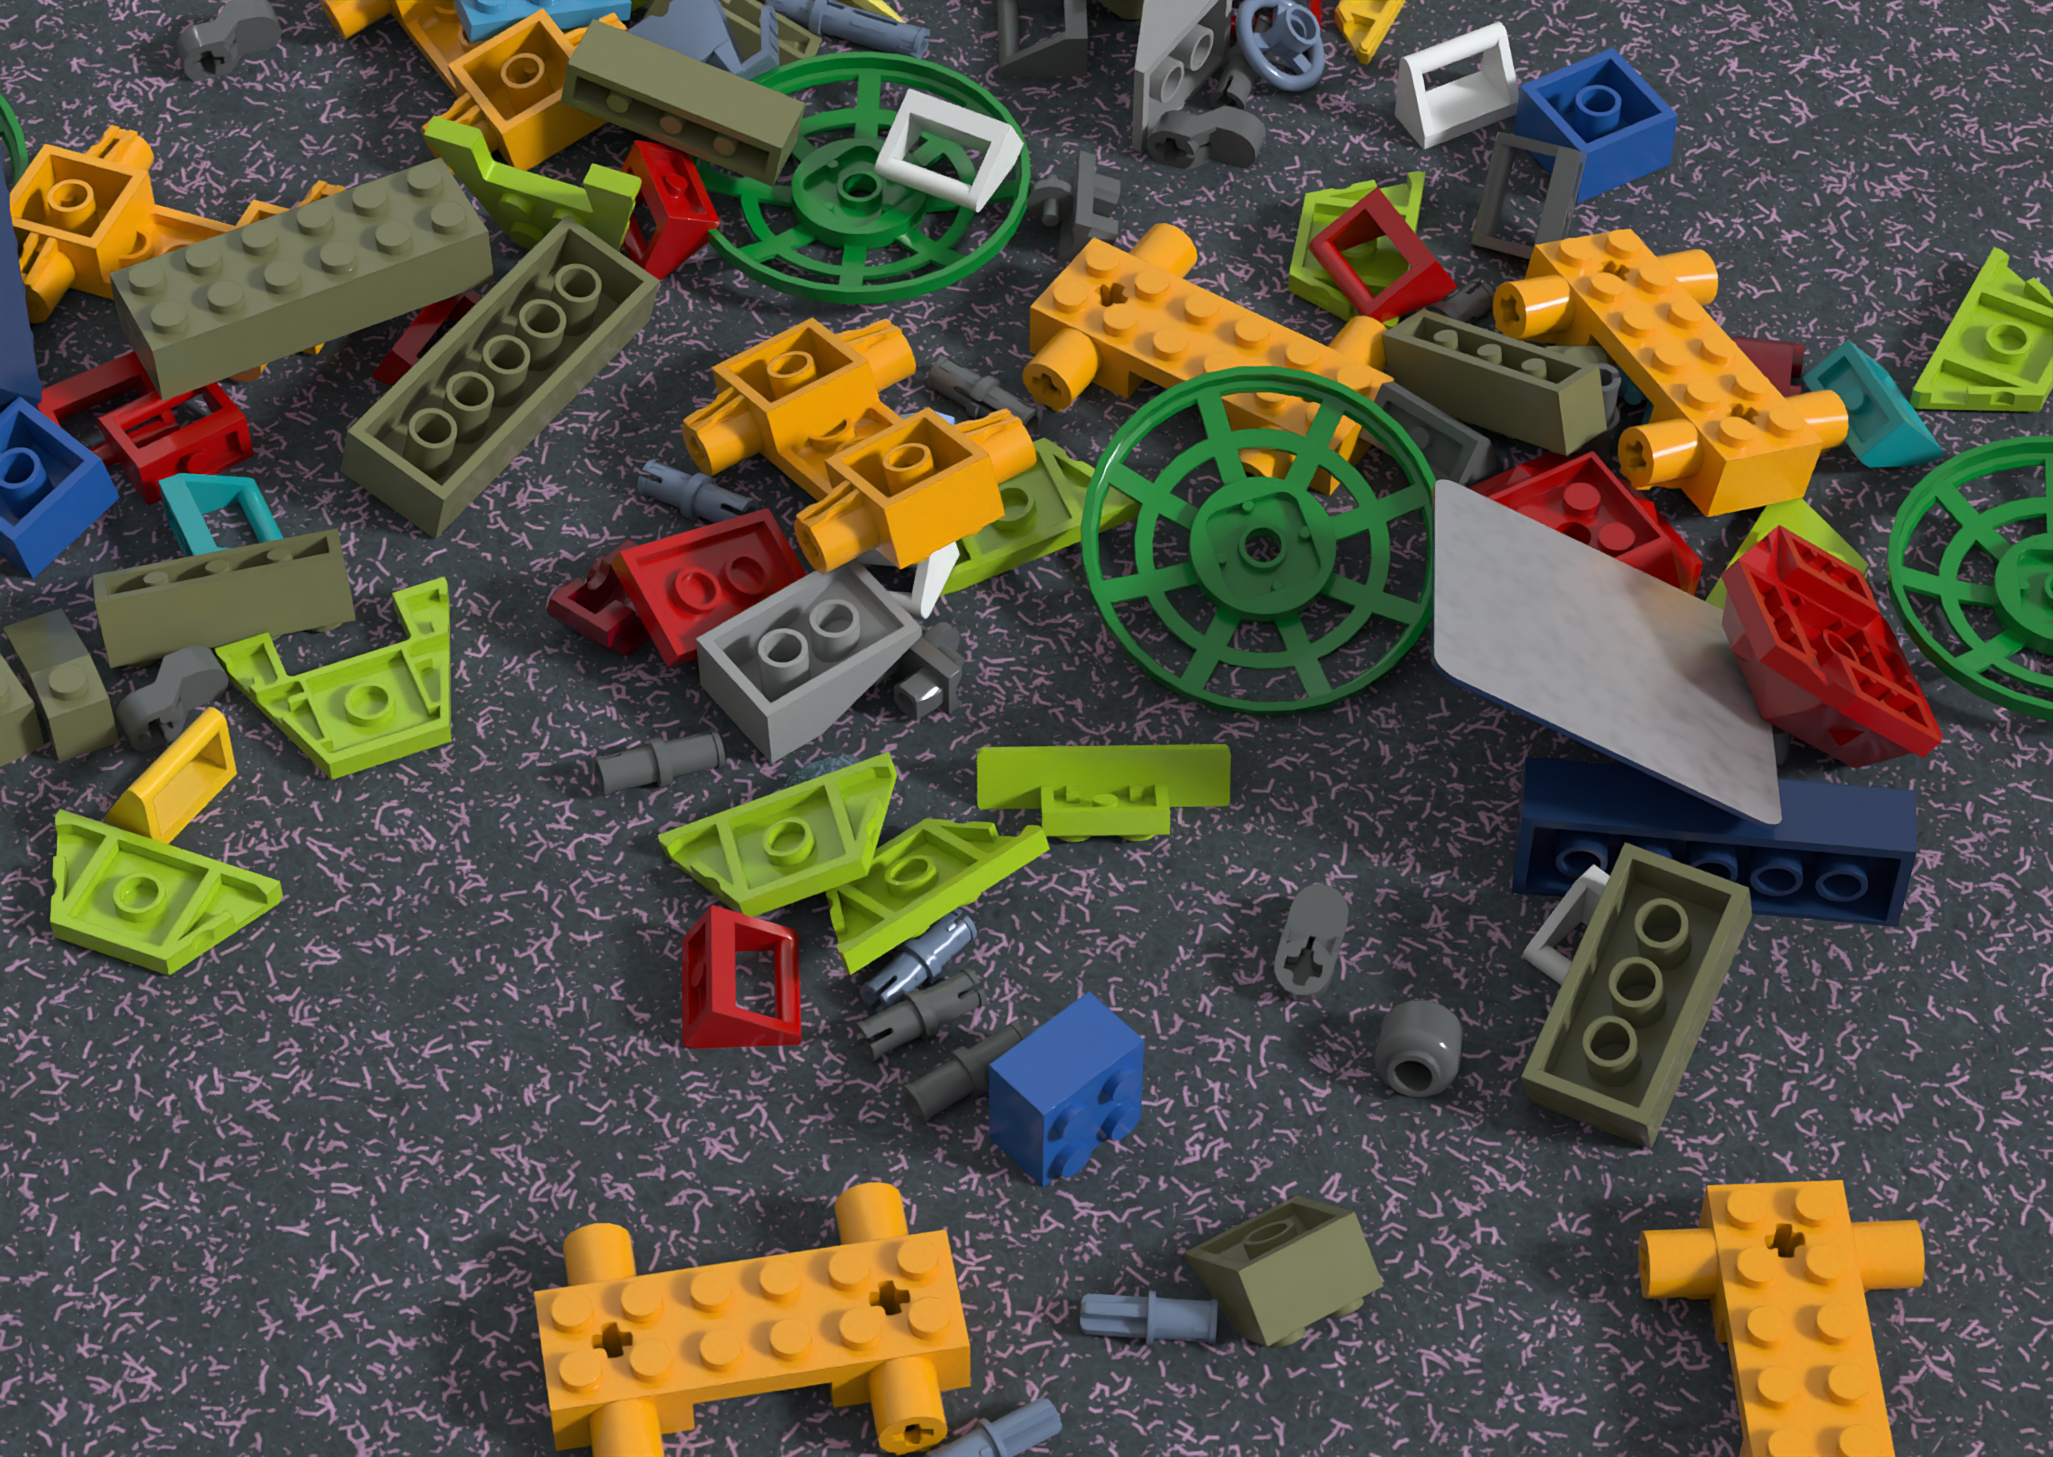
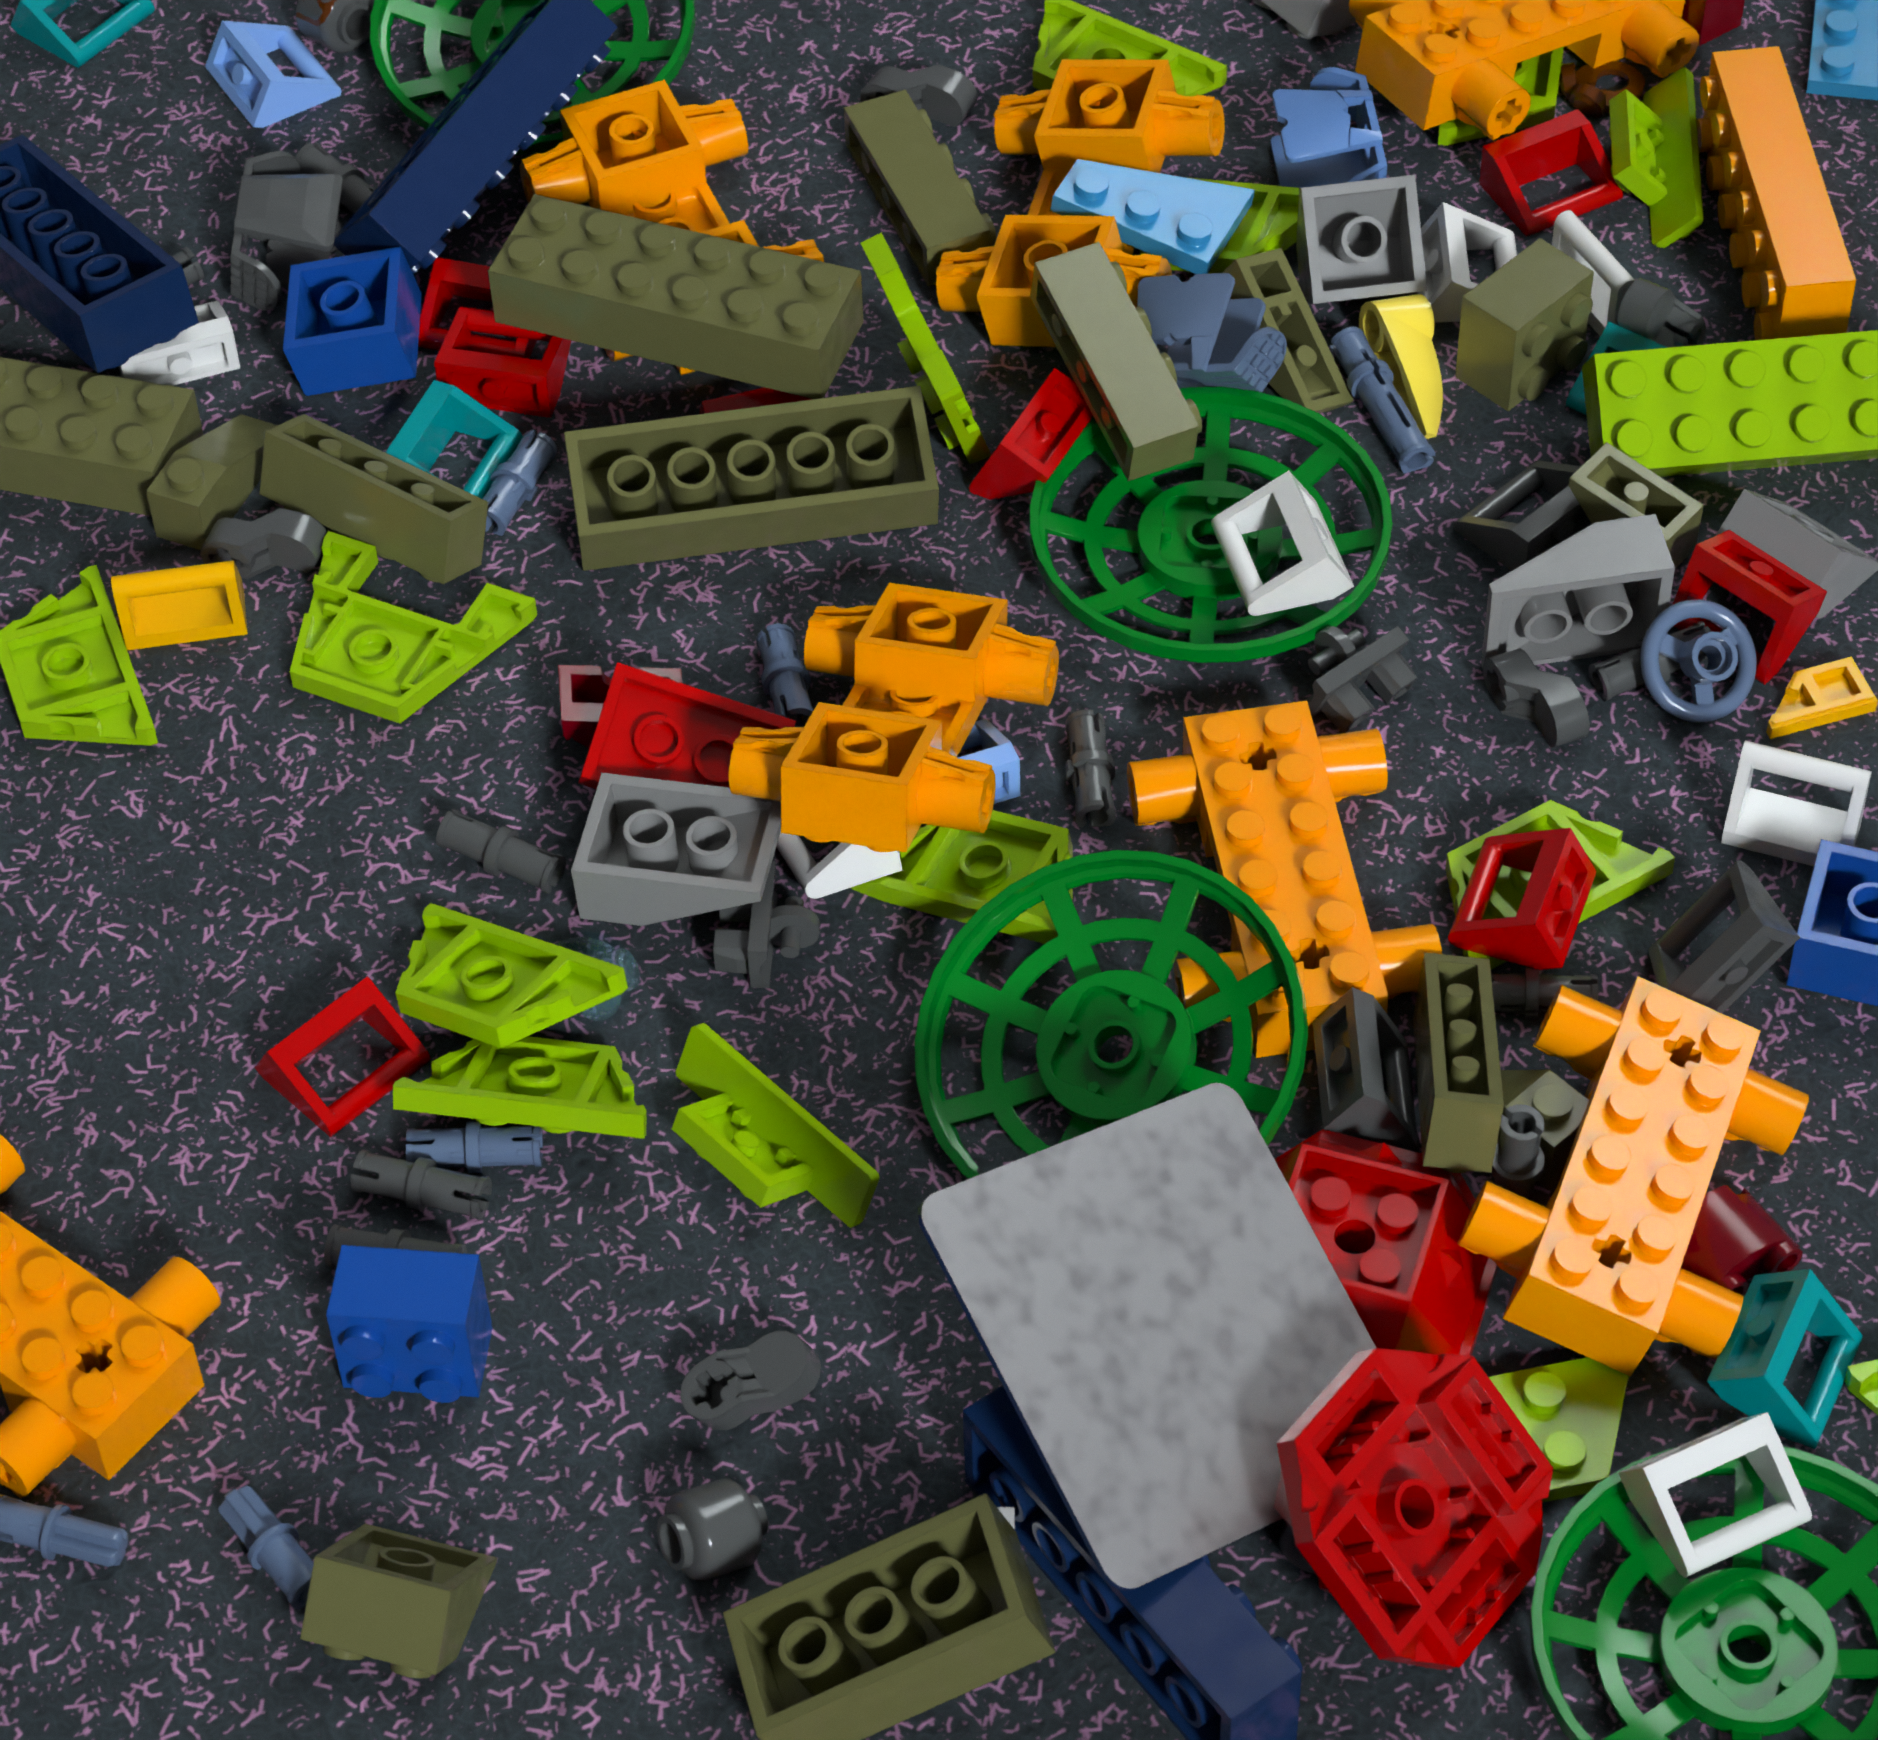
camera: 50 degrees right, 0 degrees up
none -> sand blue pin [482,430,557,536]
none -> olive brick [844,89,997,286]
none -> white tile [1618,1412,1812,1577]

